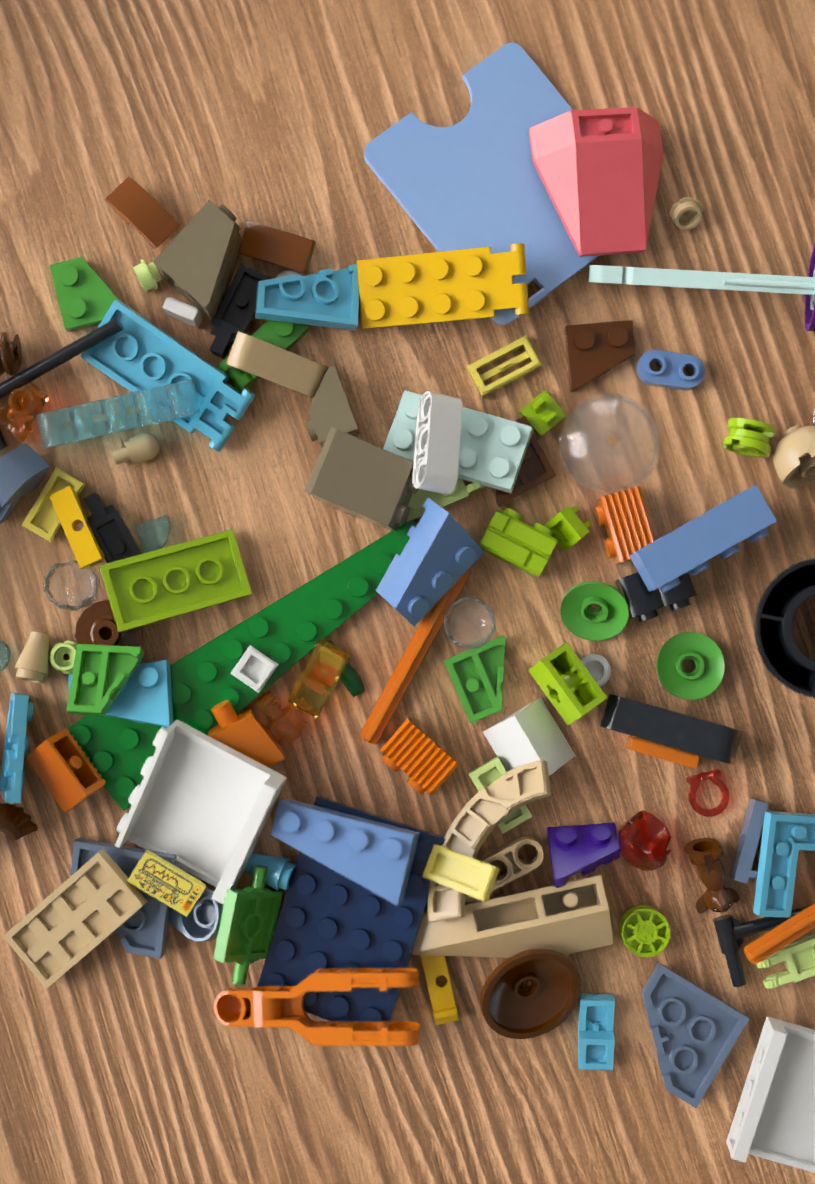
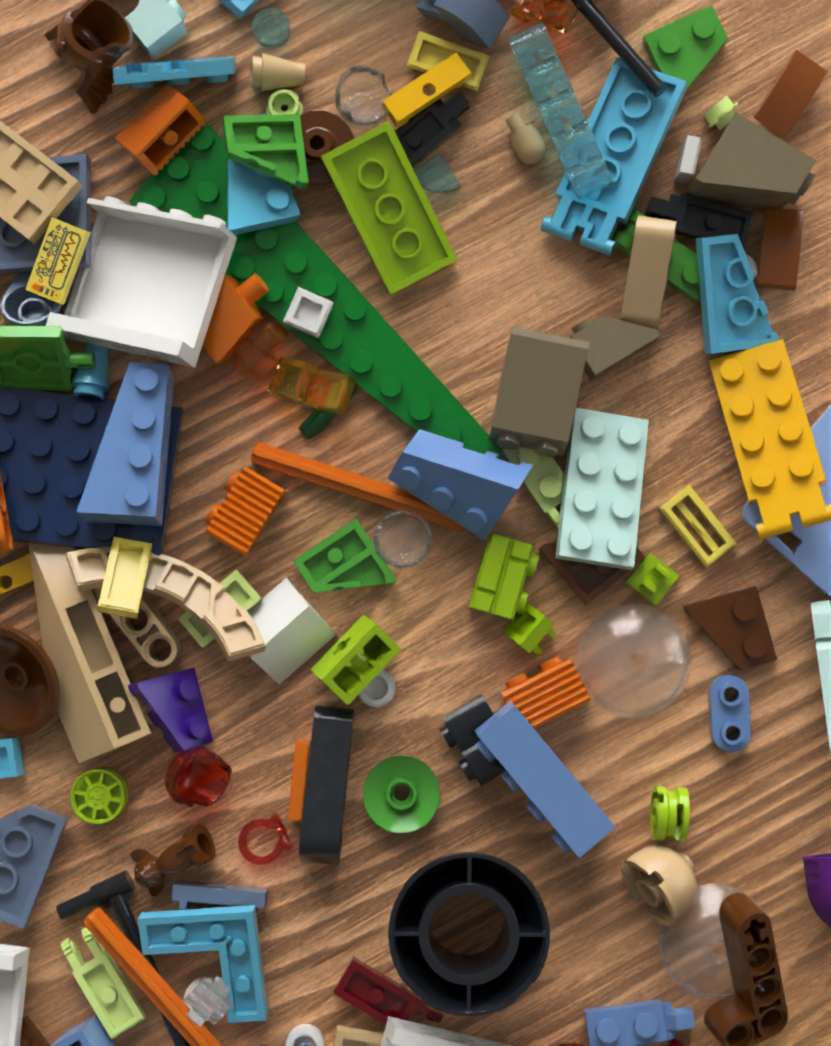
camera: 80 degrees right, 0 degrees up
white beam [413,391,462,495] -> none
bright green dish [560,581,629,641] -> none

